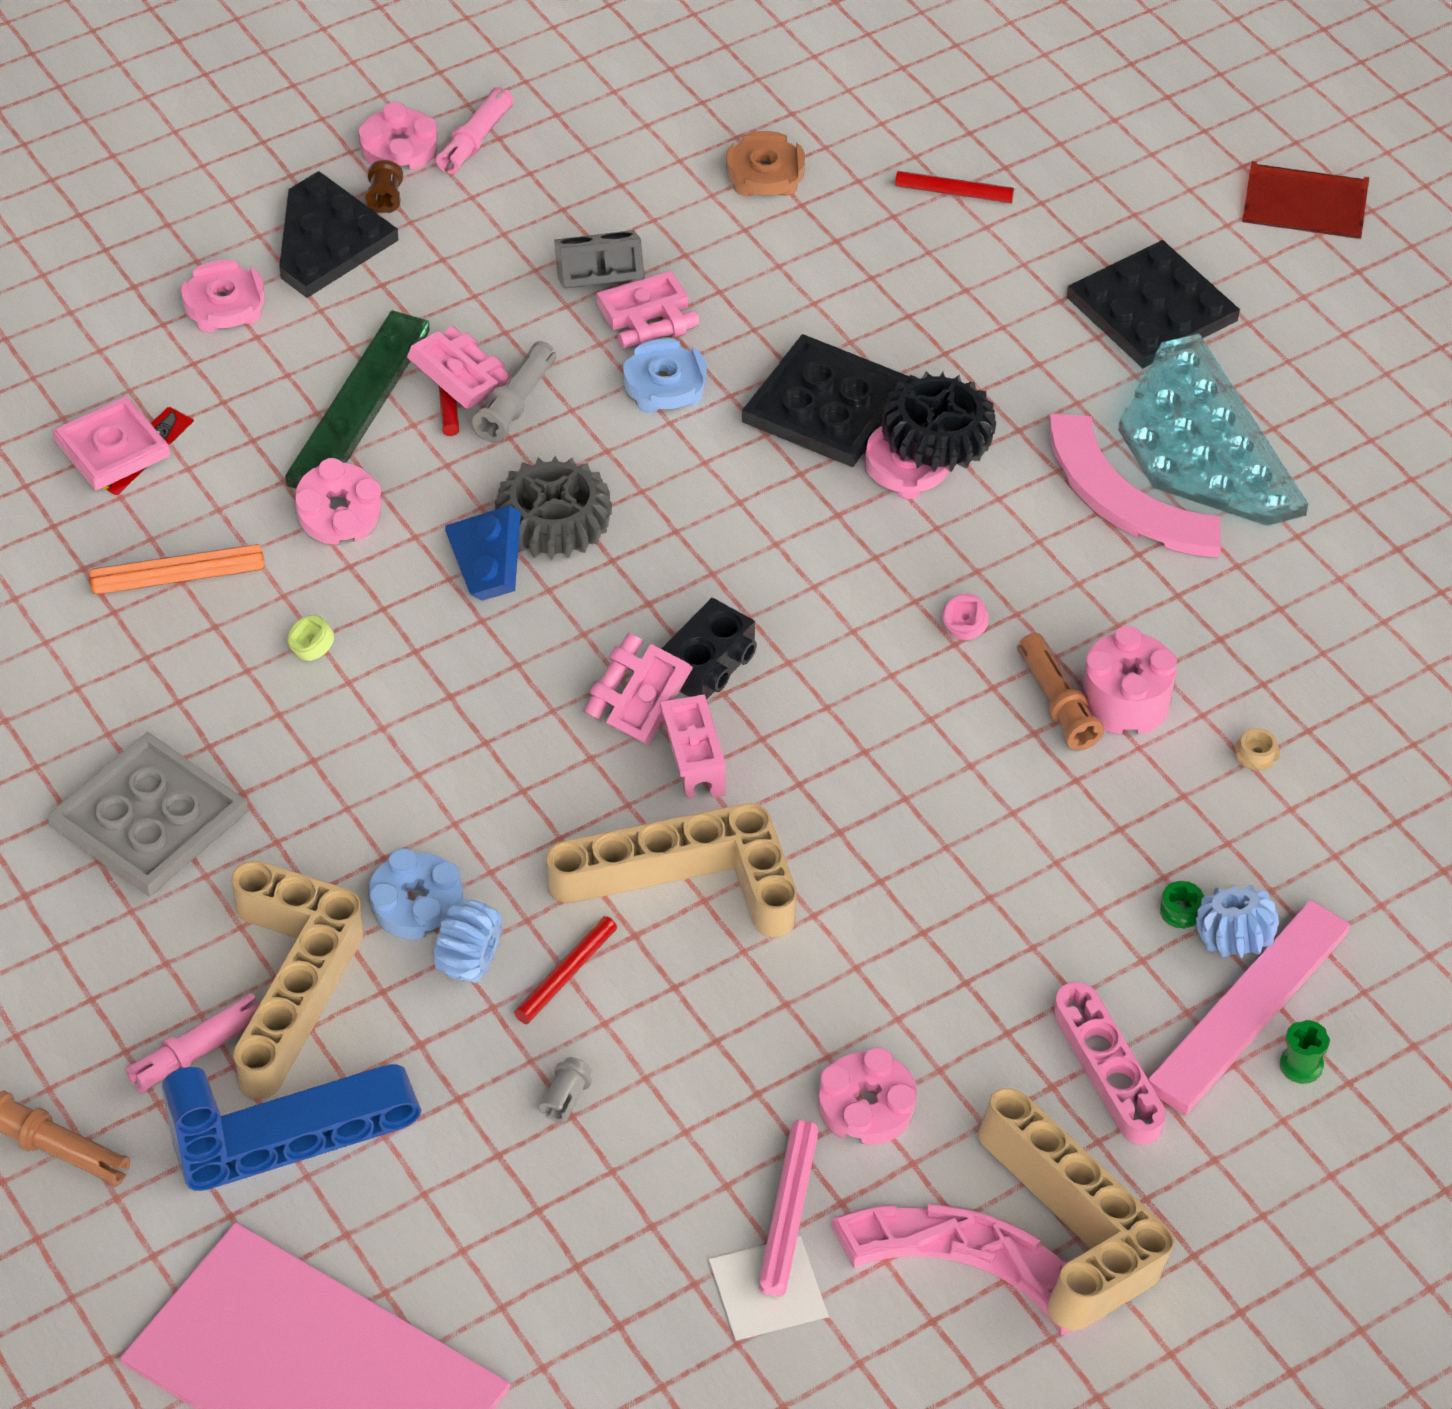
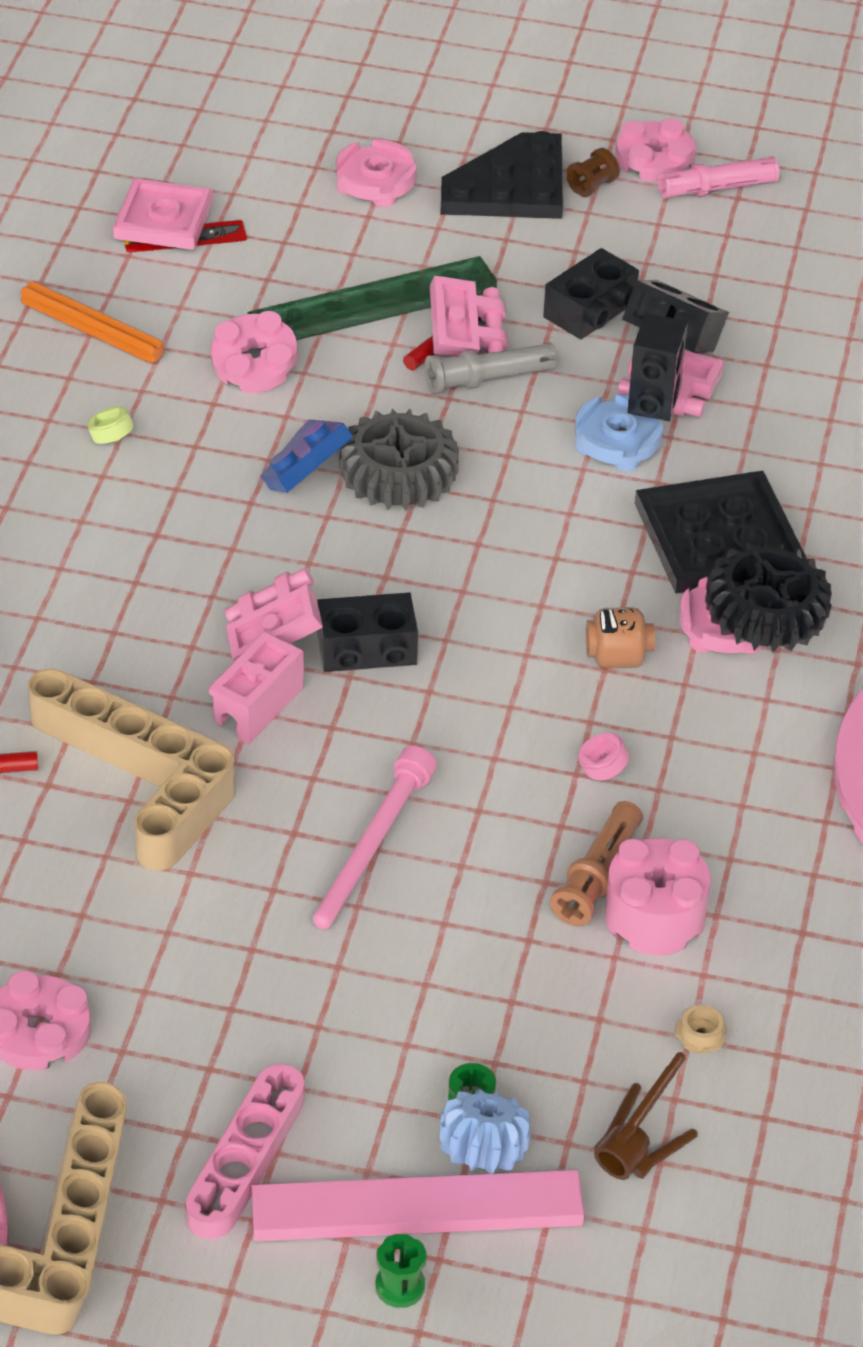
camera: 45 degrees right, 5 degrees down
none -> bright pink piece [313,745,437,929]
none -> black brick [543,247,639,340]
none -> nougat head [586,607,655,669]
none -> reddish brown plant [594,1052,698,1180]
none -> black brick [627,313,688,422]

